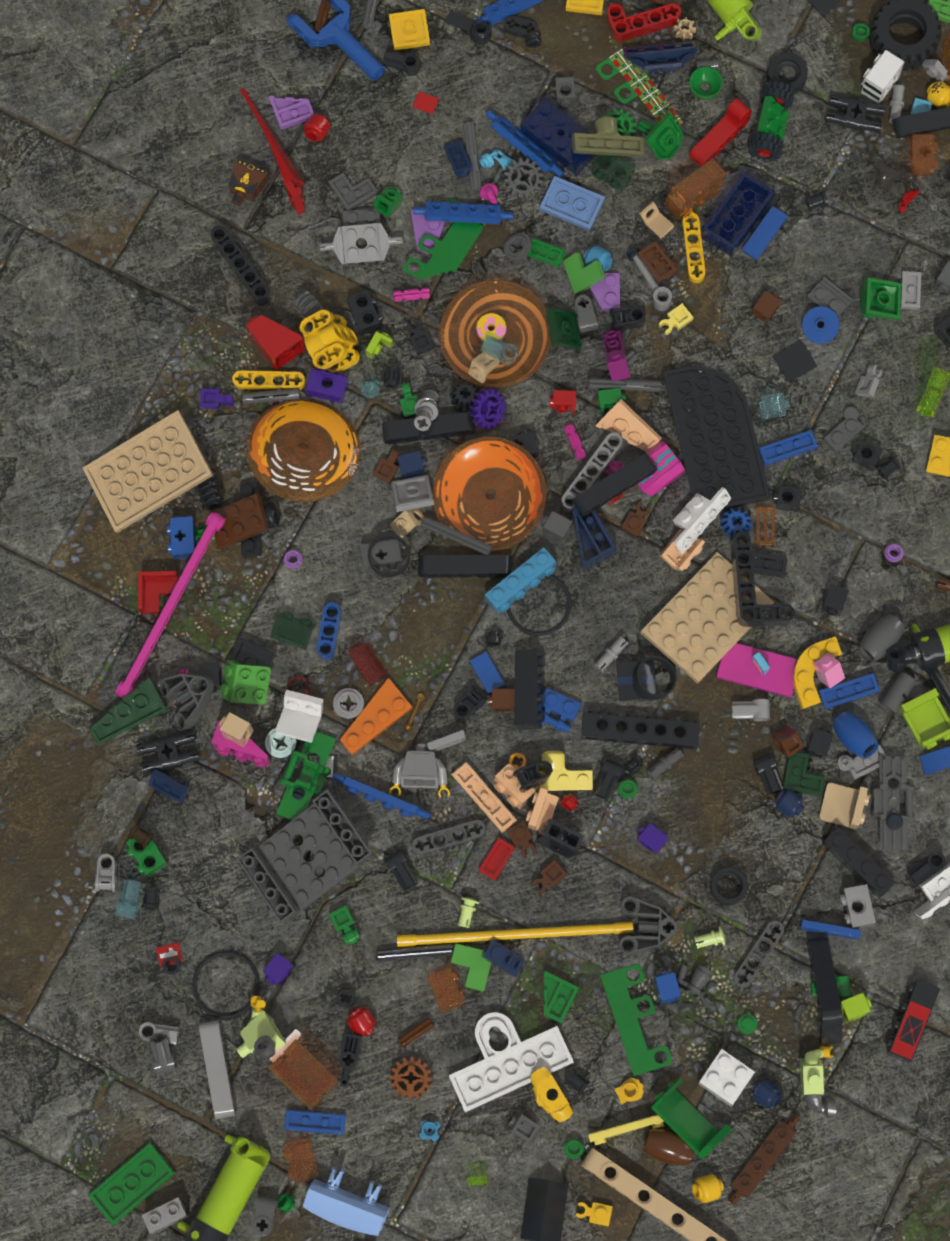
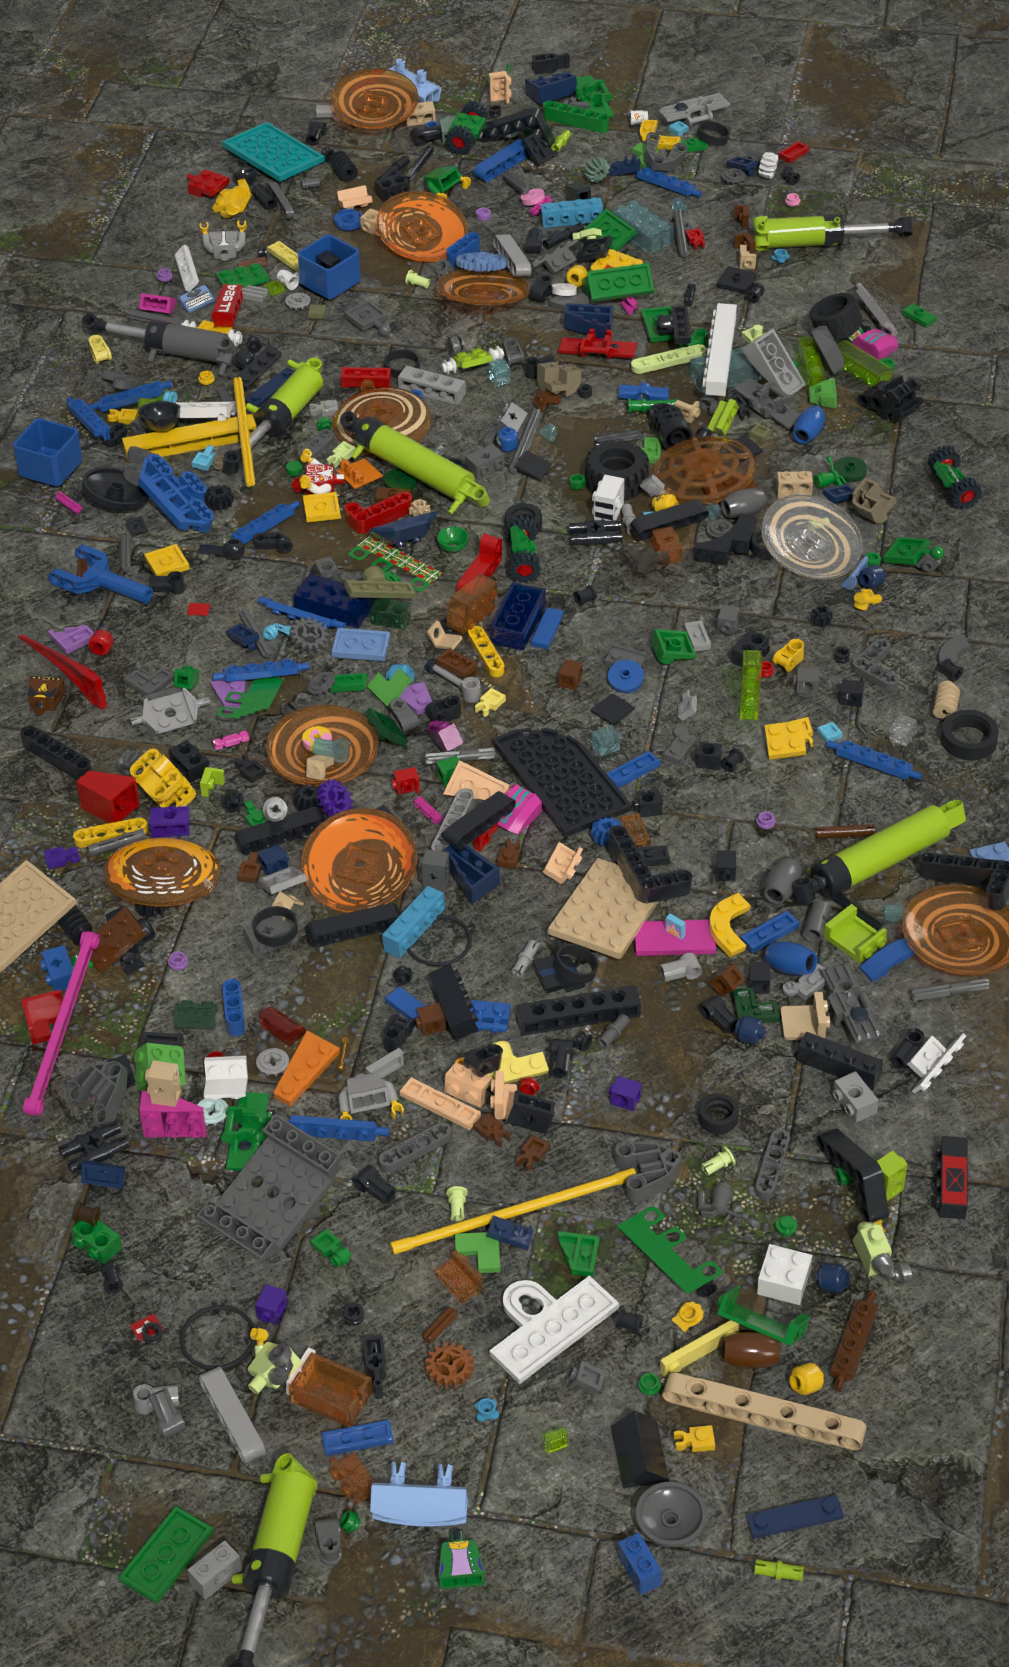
camera: 20 degrees left, 30 degrees down
dark green wing [88,676,167,746] -> none
light grey piece [95,854,117,892] -> none
clear light blue piece [115,879,142,920] -> none
red head [347,1006,376,1037] -> none
clear light blue plate [361,381,380,398] -> none
black axle [376,944,454,962] -> none
dark grey axle [421,517,492,555] -> none
red tile [478,837,515,881] -> none
dark pink plate [480,183,498,205] -> none
yellow piece [530,1067,573,1122] -> none
green plate [618,779,638,799] -> none
green piece [637,113,683,160] -> none
blue brick [654,971,681,1005] -> none
white bracket [673,487,731,554] -> none
blue tile [800,920,861,940] -> none
bright pink brick [813,653,845,688] -> none
red piece [898,190,920,213] -> none

